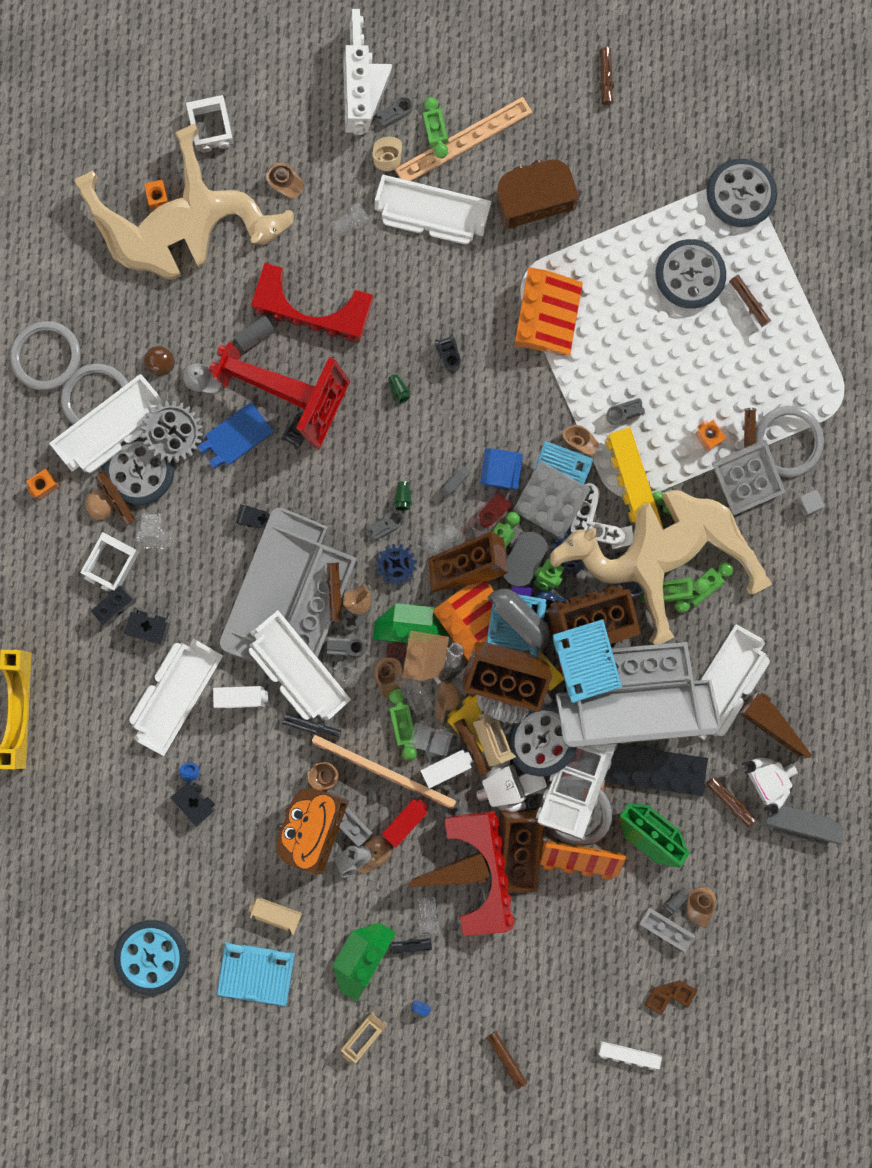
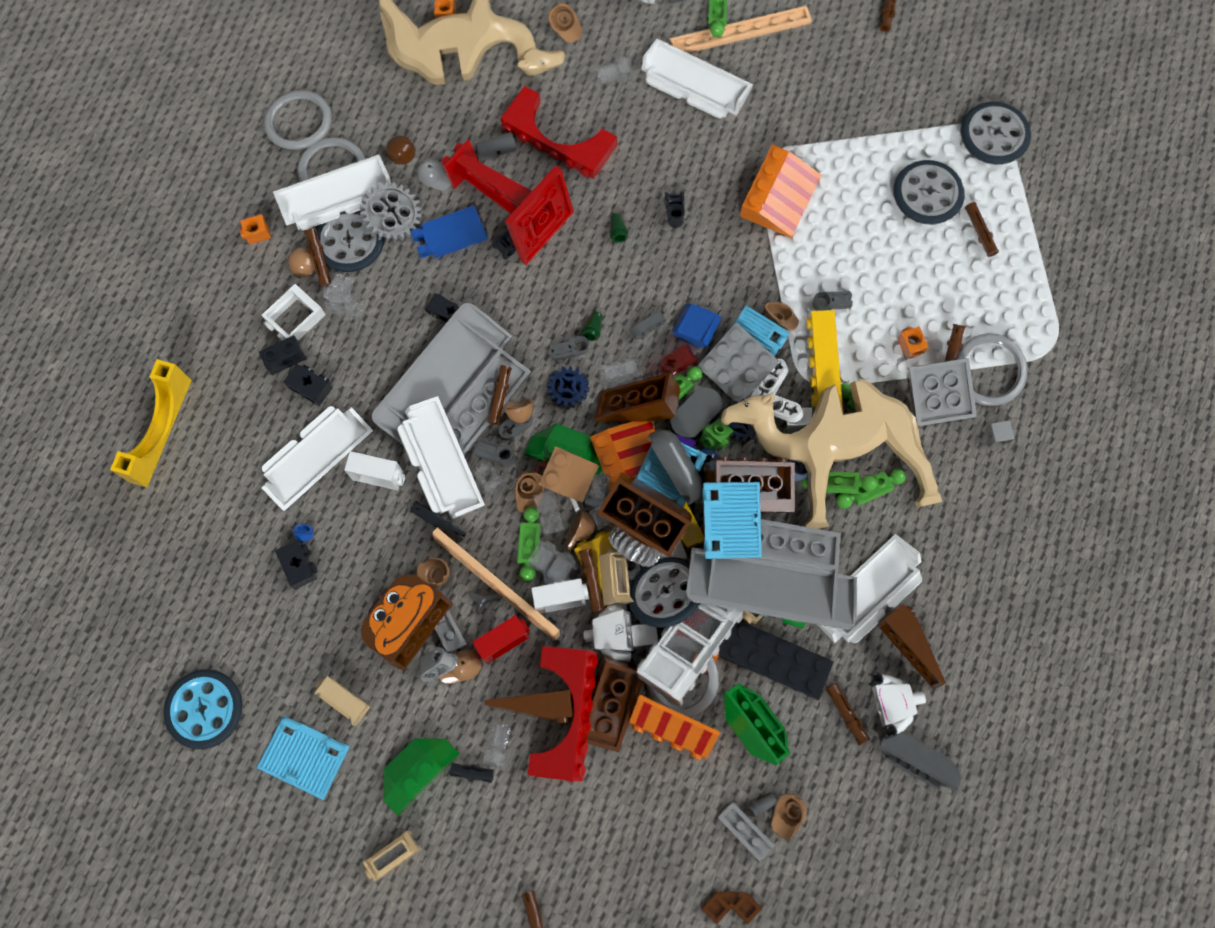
camera: 20 degrees right, 10 degrees down
tan cap [373,137,402,171] -> none
blue tile [411,1000,431,1016] -> none
reddish brown brick [496,159,579,230] -> none

